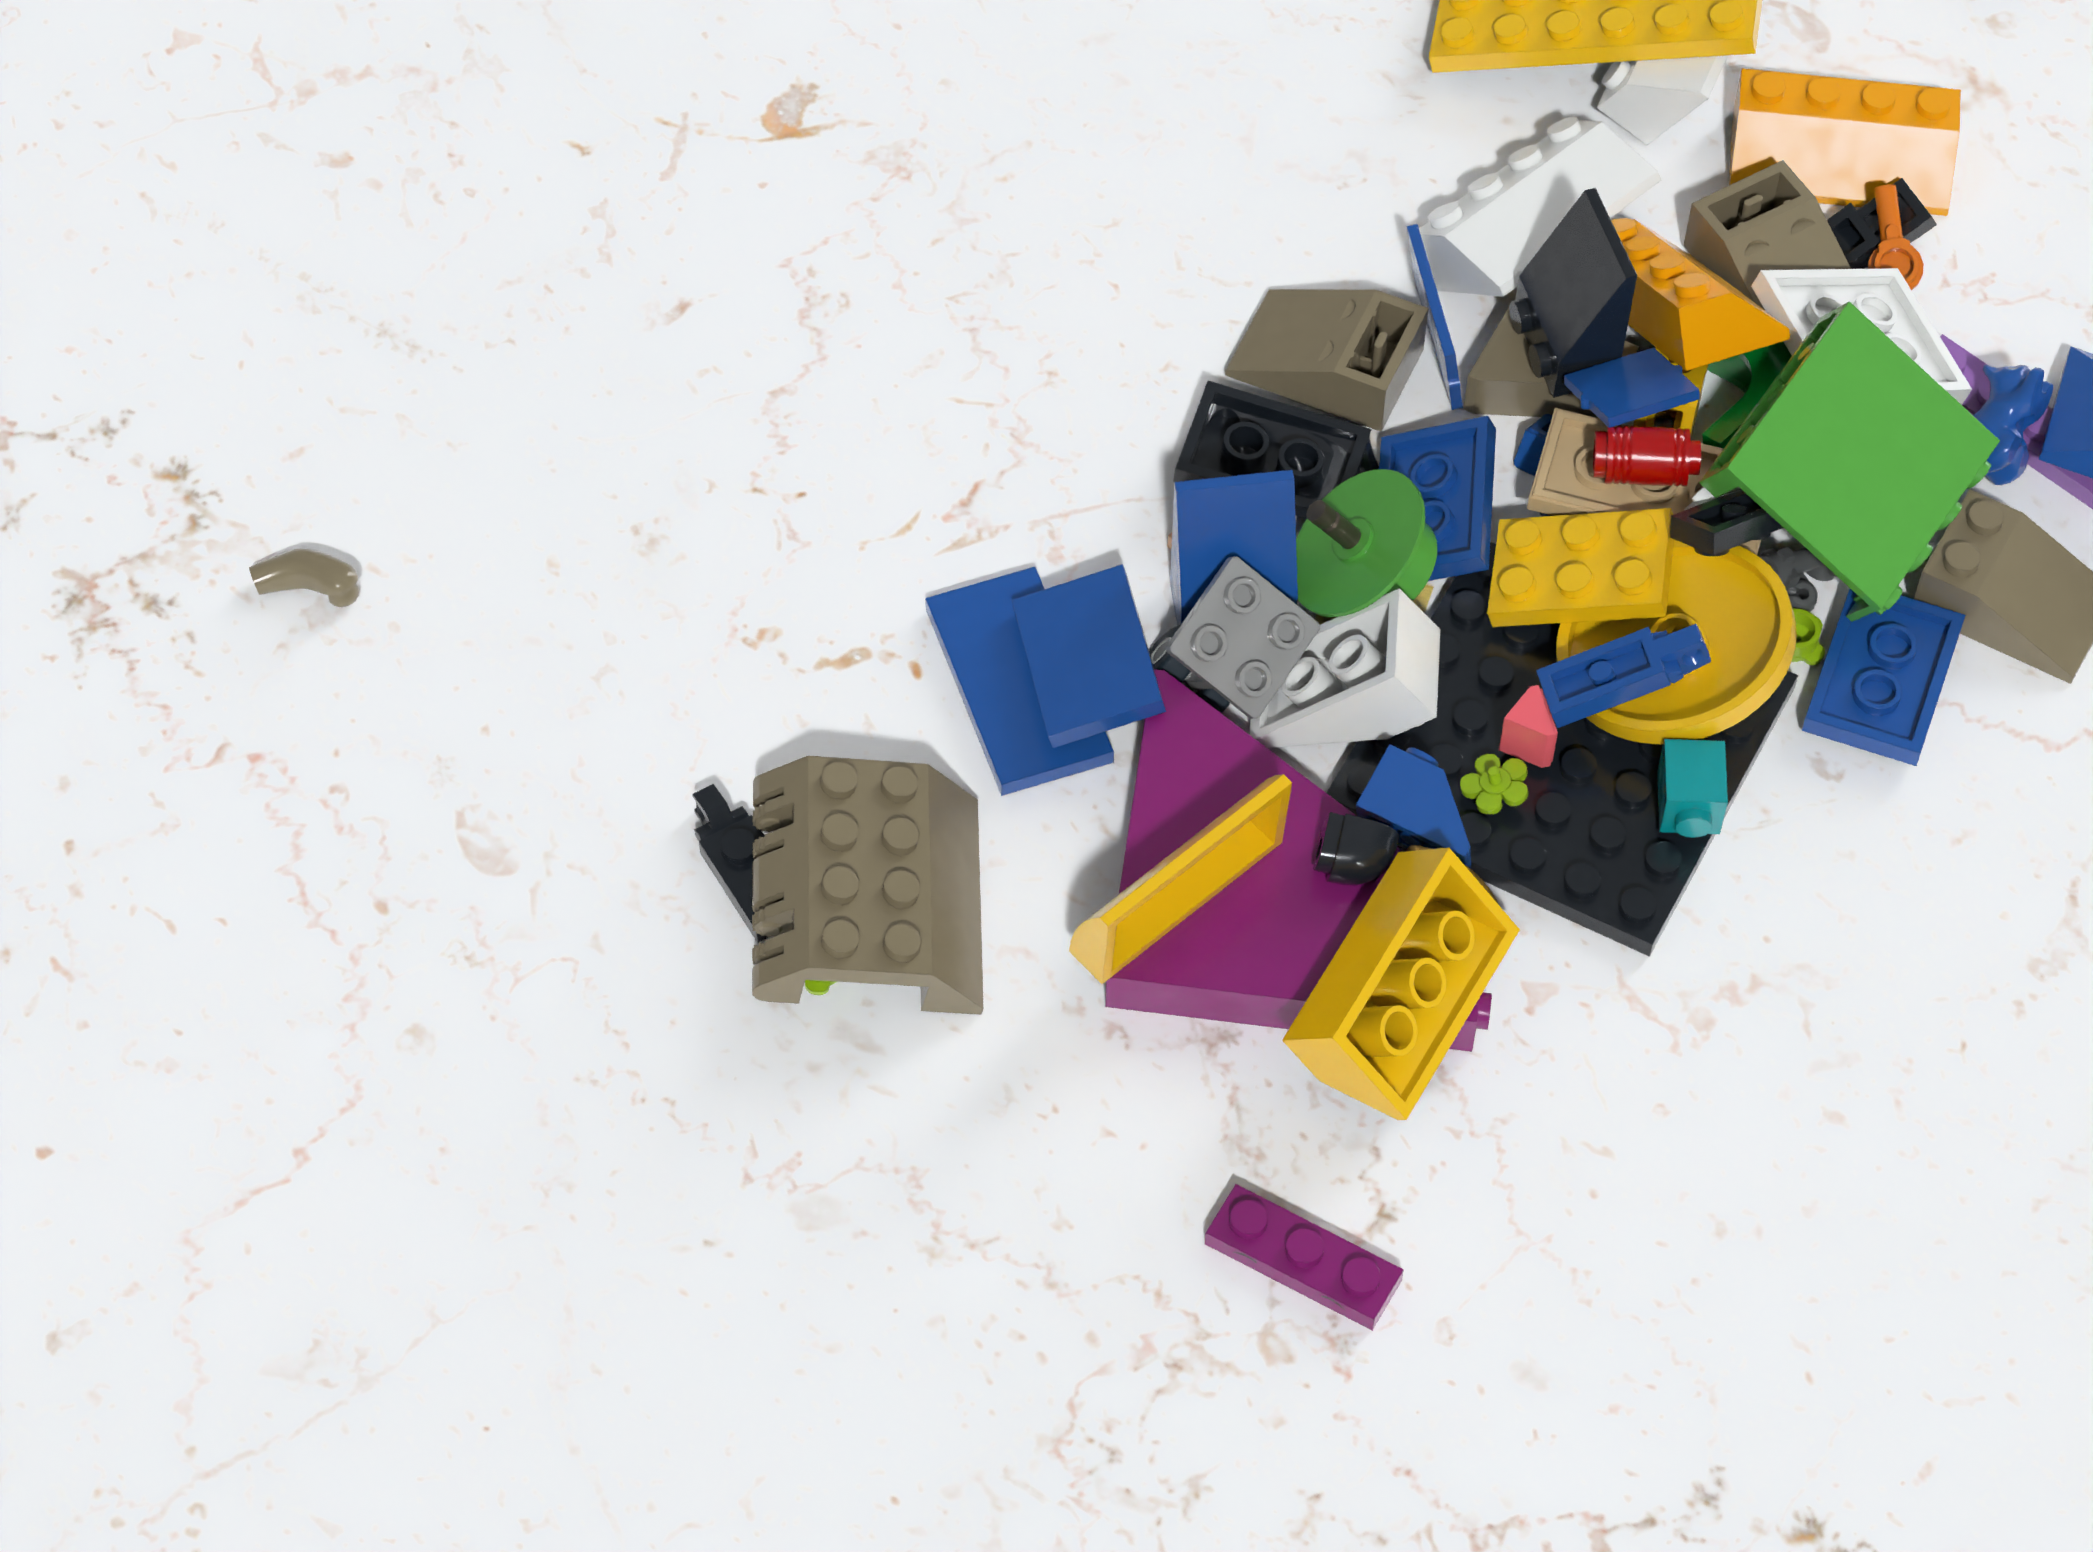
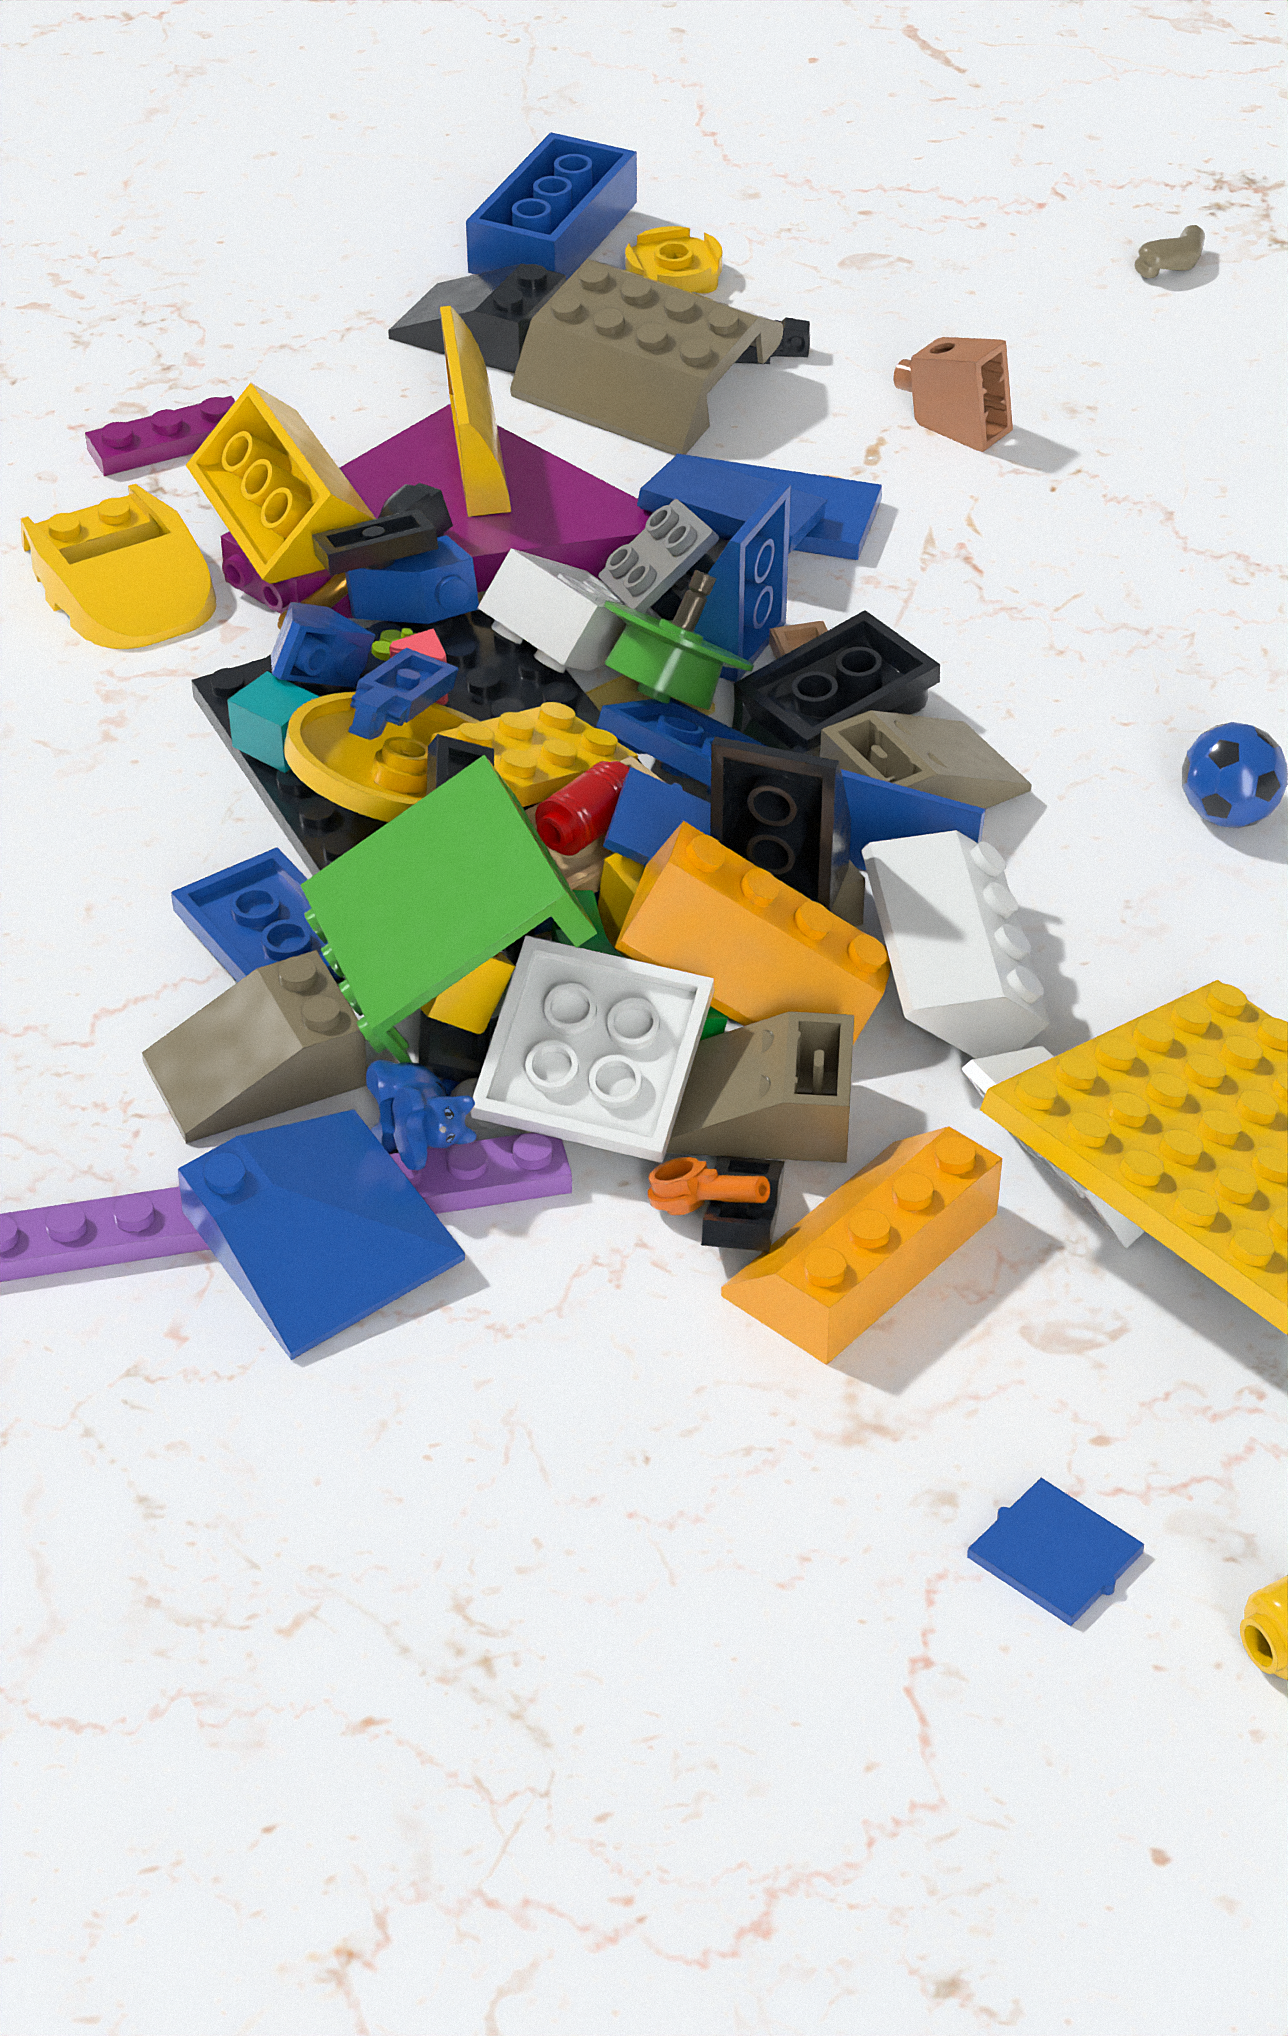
camera: 125 degrees right, 15 degrees down
none -> yellow slope [20,484,217,649]
none -> blue slope [271,602,375,688]
none -> black plate [312,508,439,576]
none -> black slope [388,263,566,374]
none -> blue brick [466,132,637,281]
none -> yellow plate [625,226,723,294]
none -> nougat torso [893,337,1013,452]
none -> blue piece [1182,722,1288,828]

